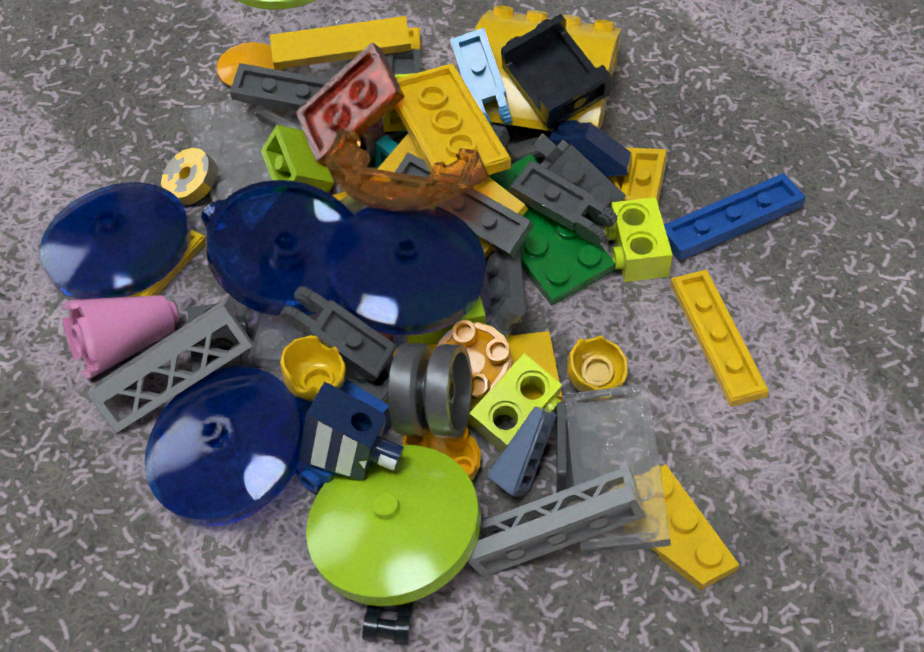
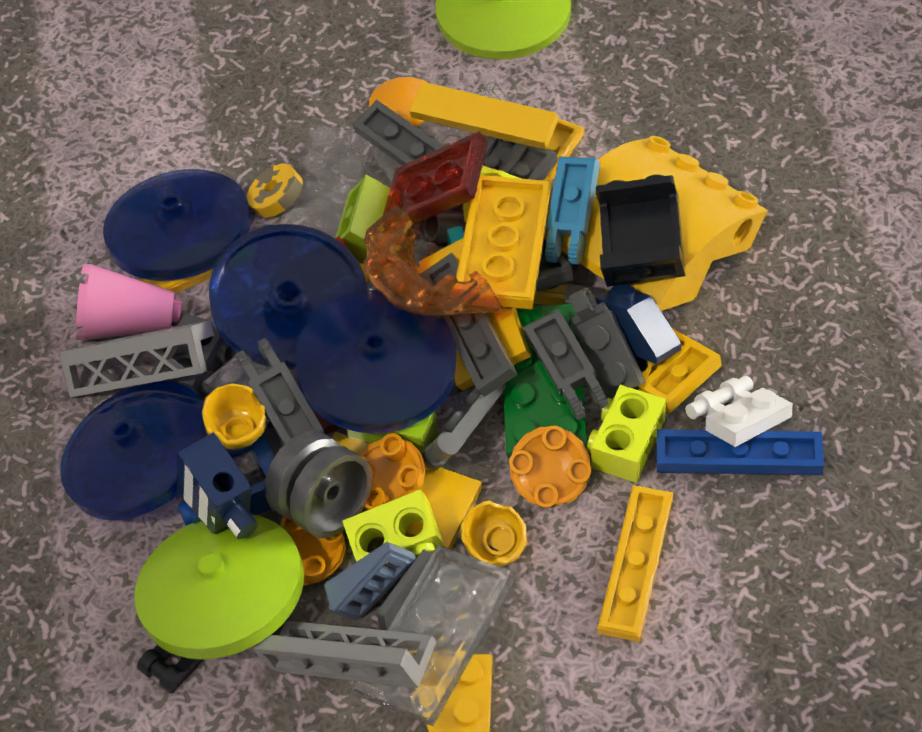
camera: 35 degrees right, 0 degrees up
none -> light orange dish [509,426,591,508]
none -> white plate [685,376,793,447]

